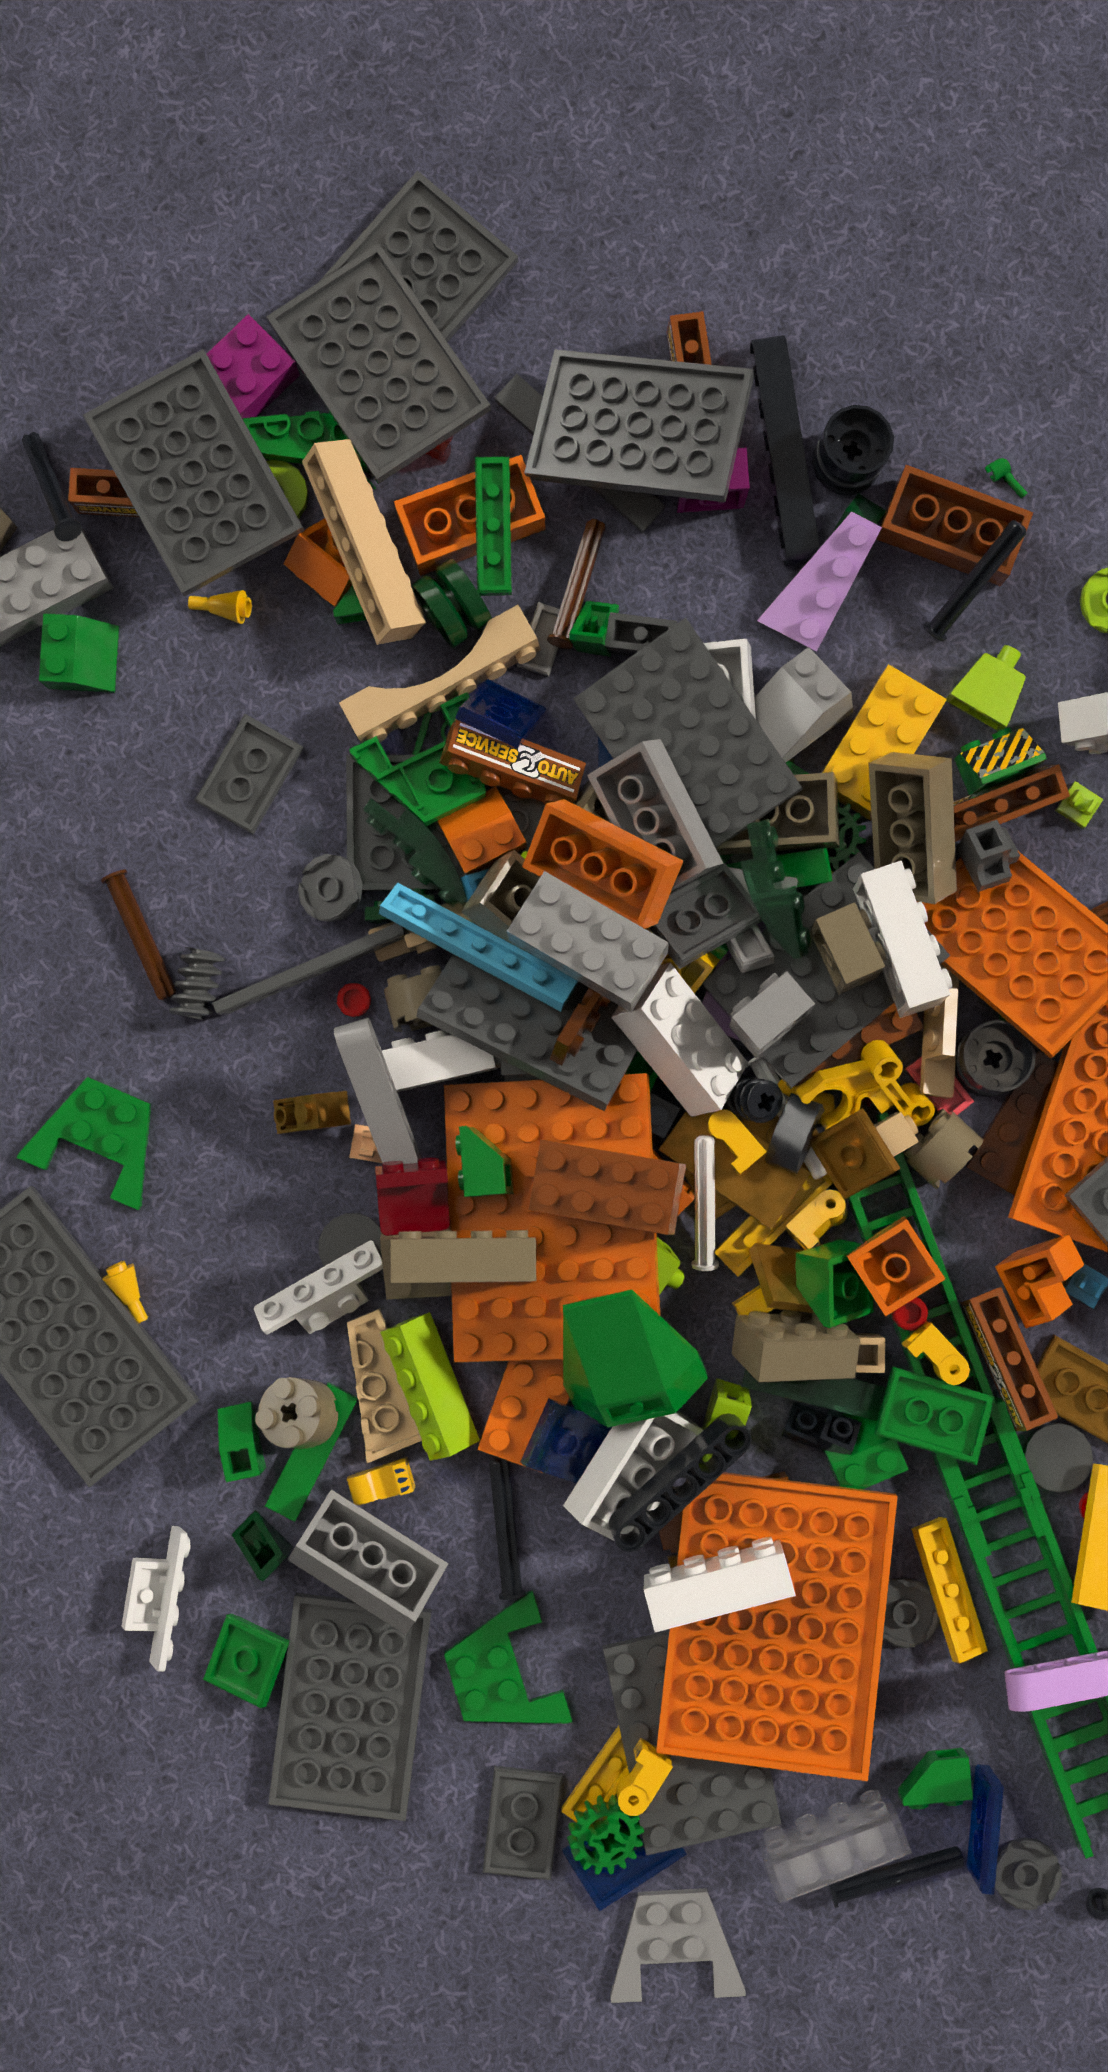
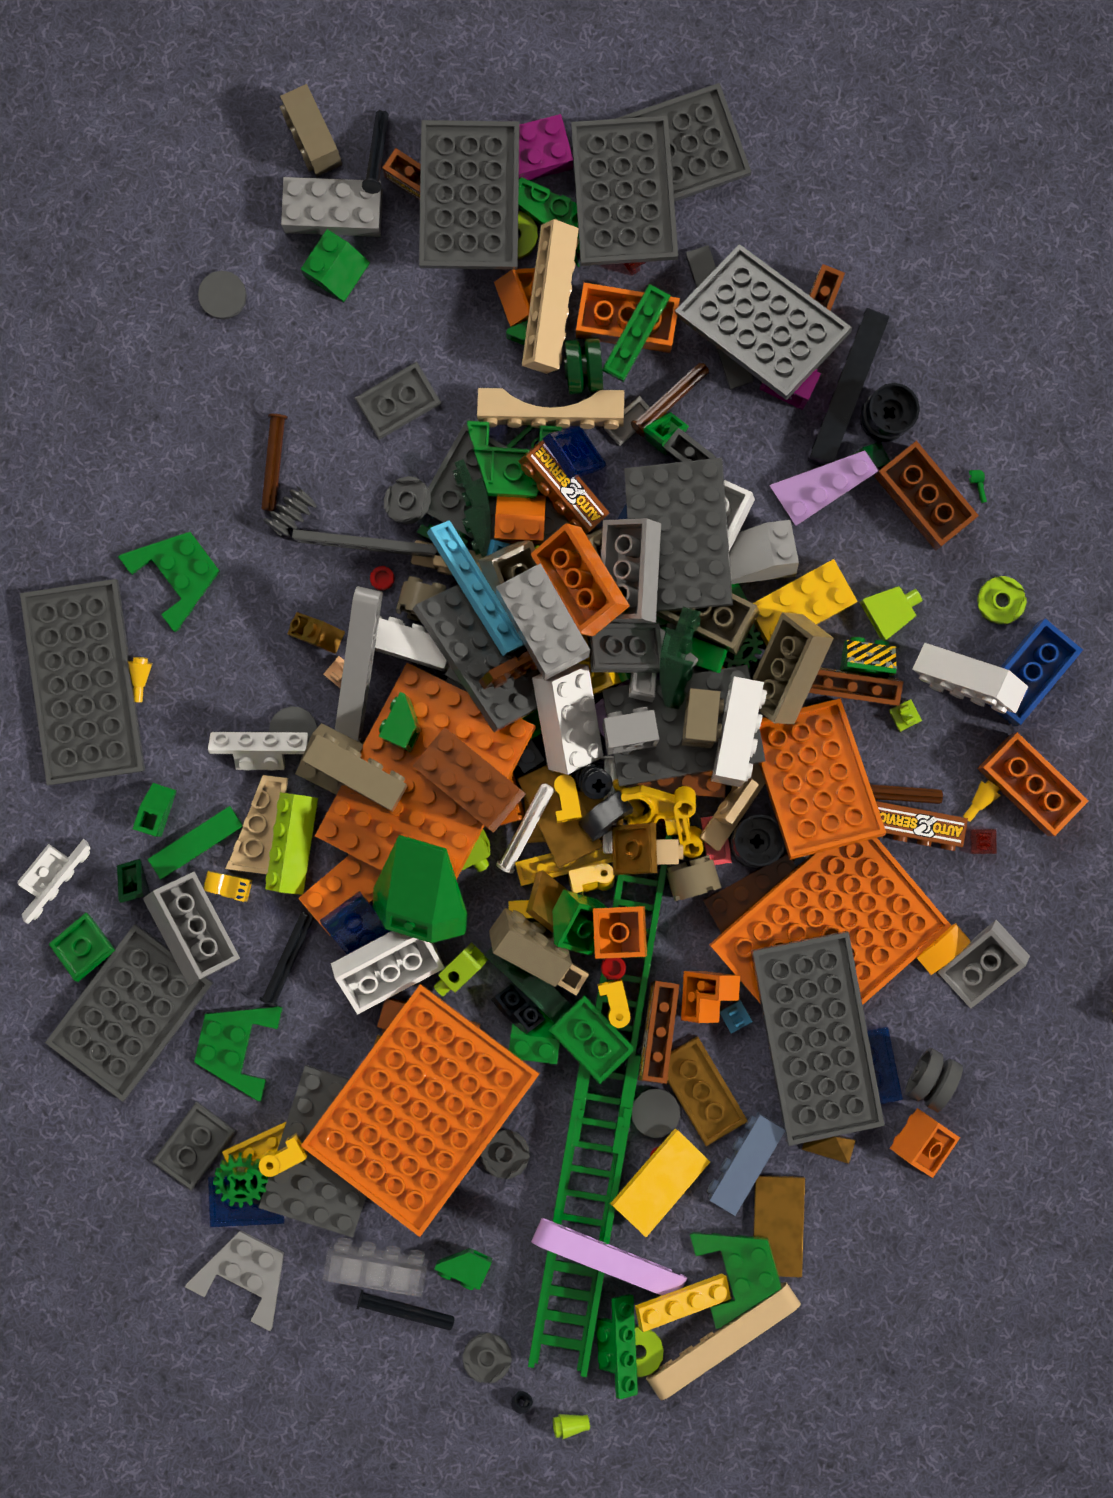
camera: 30 degrees right, 0 degrees up
yellow cone [188,590,252,624] -> none
dark tan brick [255,1377,338,1449] -> none
dark red bracket [375,1157,450,1236] -> none
black beam [609,1413,752,1552] -> none
white brick [643,1537,796,1632] -> none
yellow plate [911,1517,988,1664] -> none
black axle [923,520,1026,642] -> none
dark grey brick [957,820,1020,892] -> none
clear blue tile [966,1764,1004,1895] -> none

